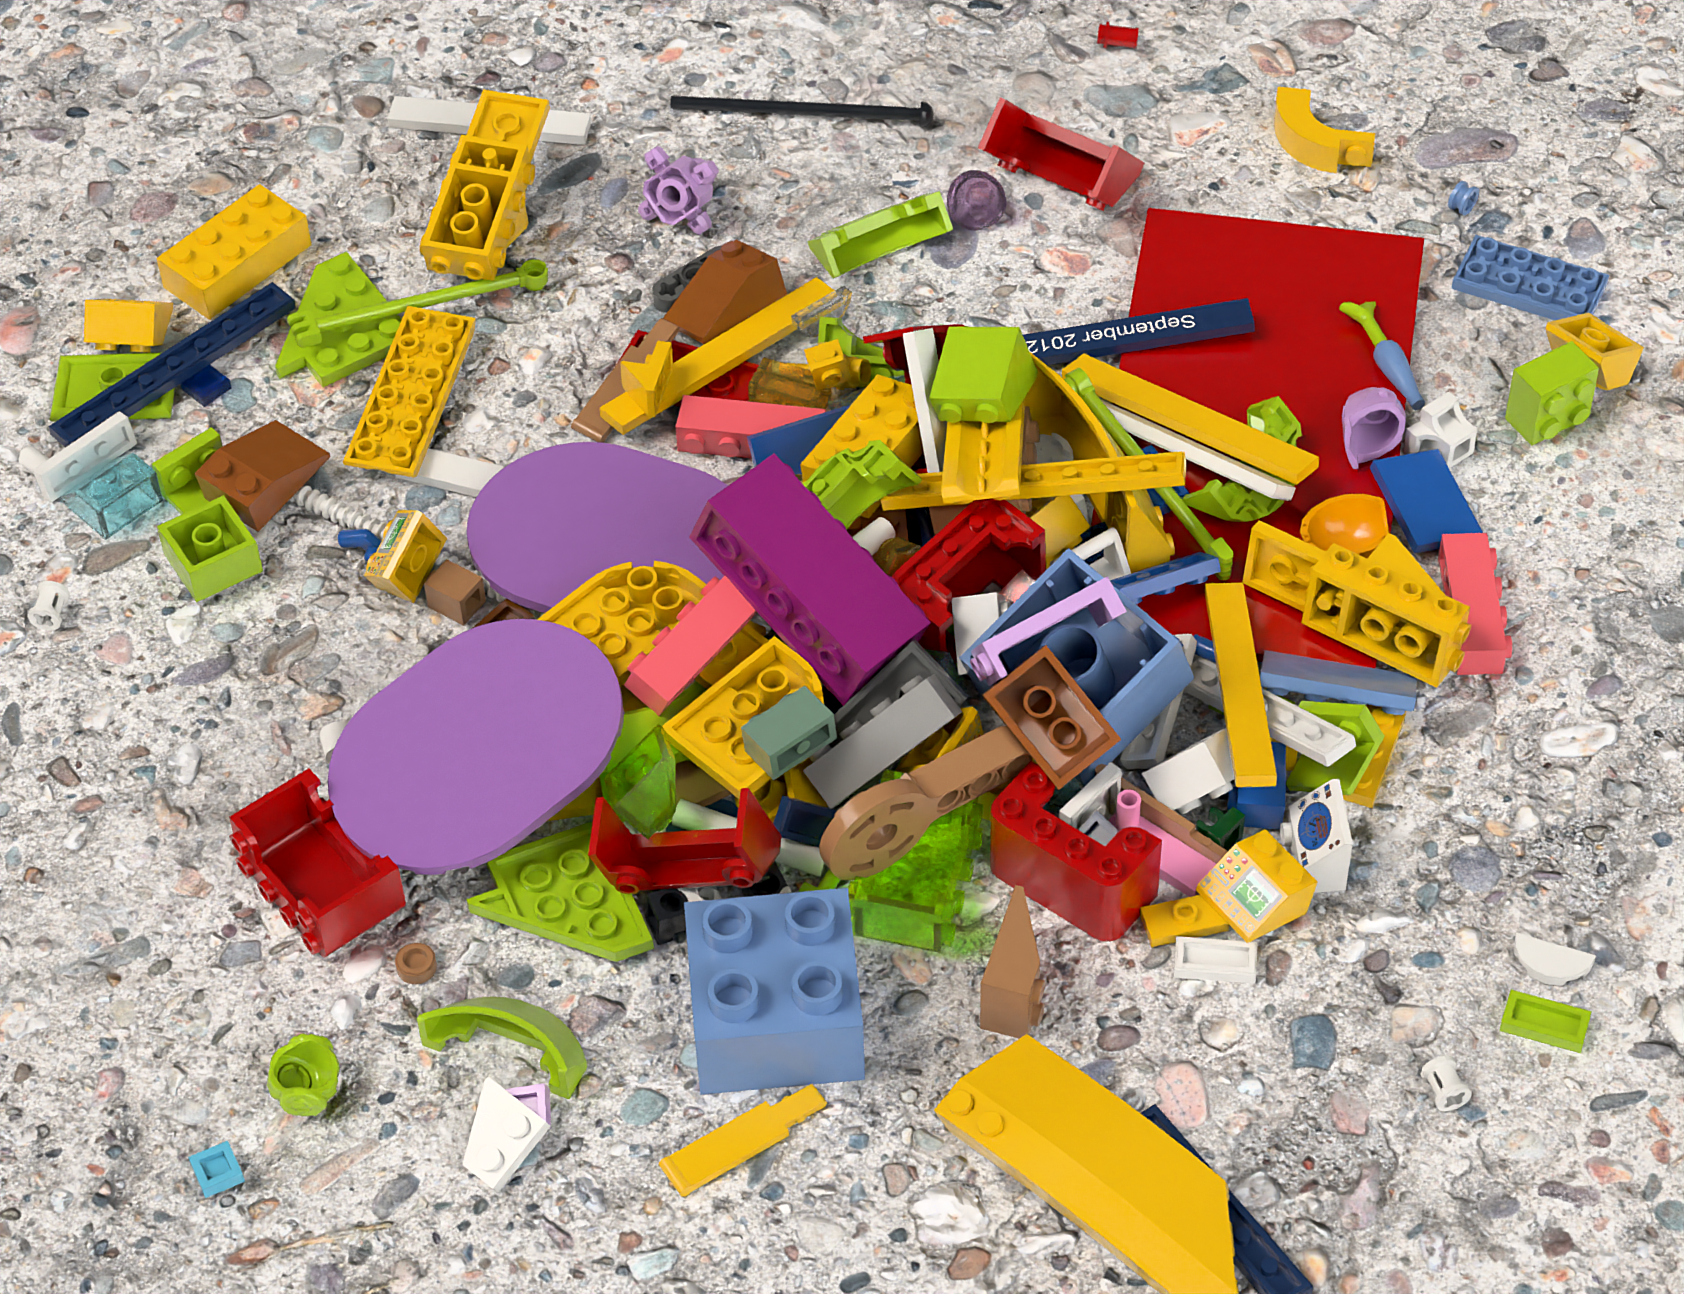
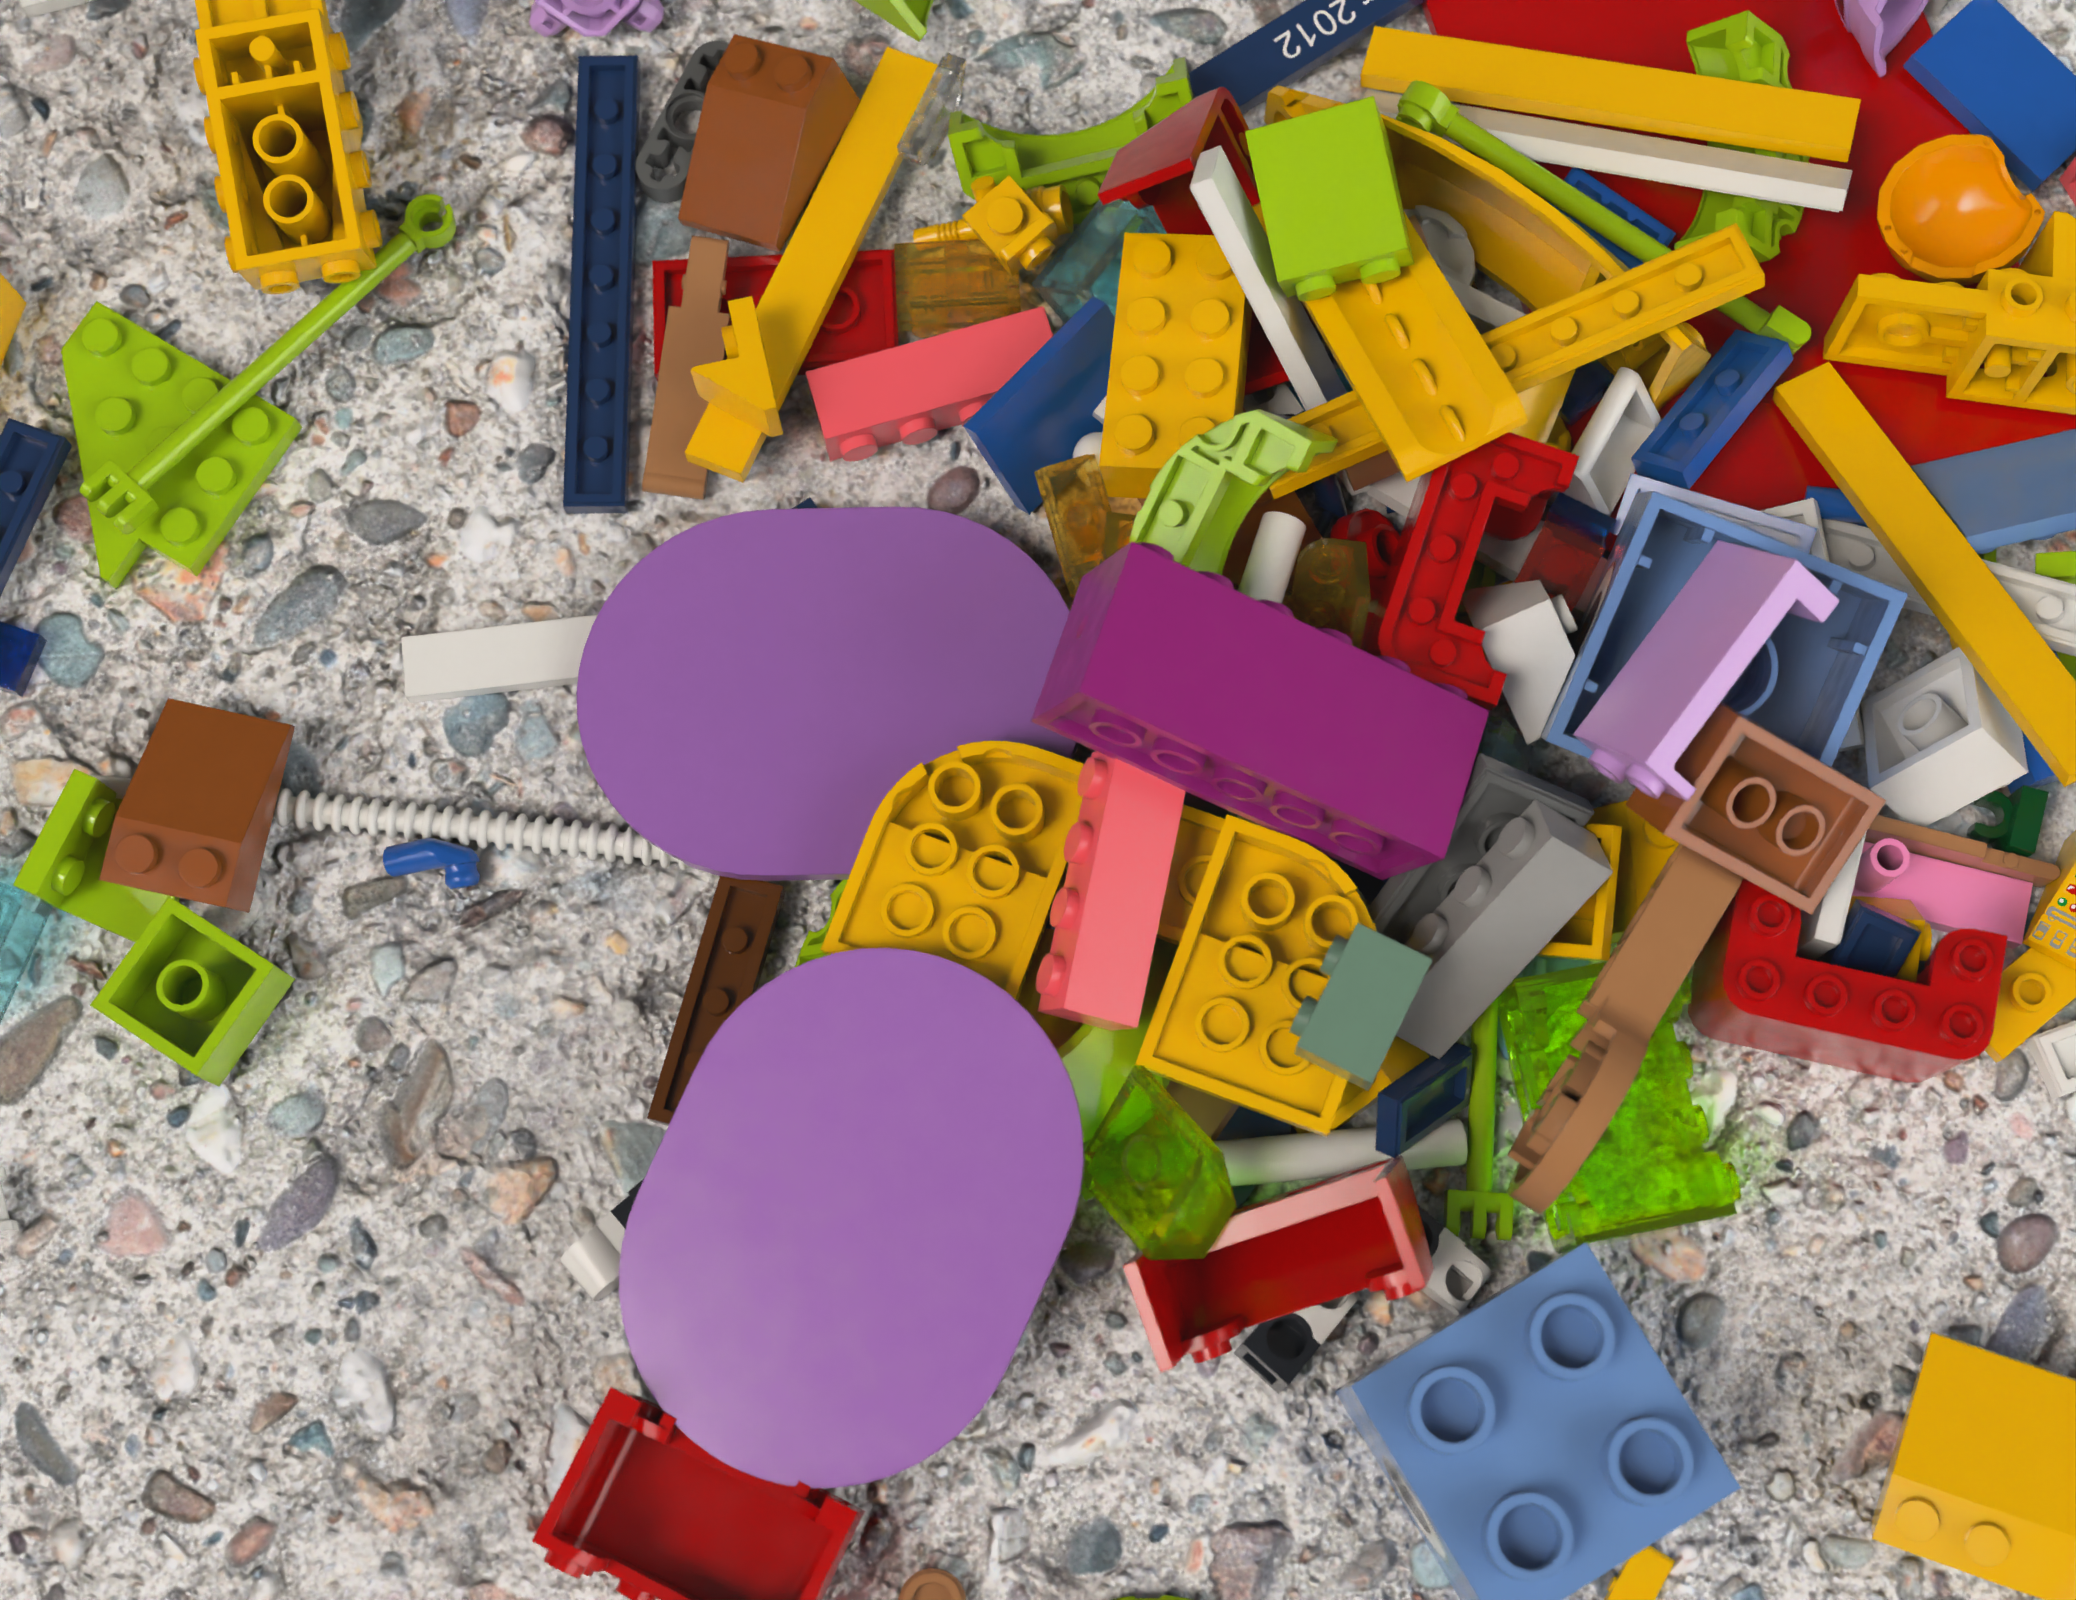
camera: 25 degrees left, 25 degrees up
yellow plate [343,306,476,478] -> none
yellow slope [364,510,447,604] -> none
medium nougat brick [424,559,486,626] -> none
lime wing [466,821,654,962] -> none
medium nougat slope [980,885,1045,1039] -> none
none -> dark blue tile [563,55,641,514]

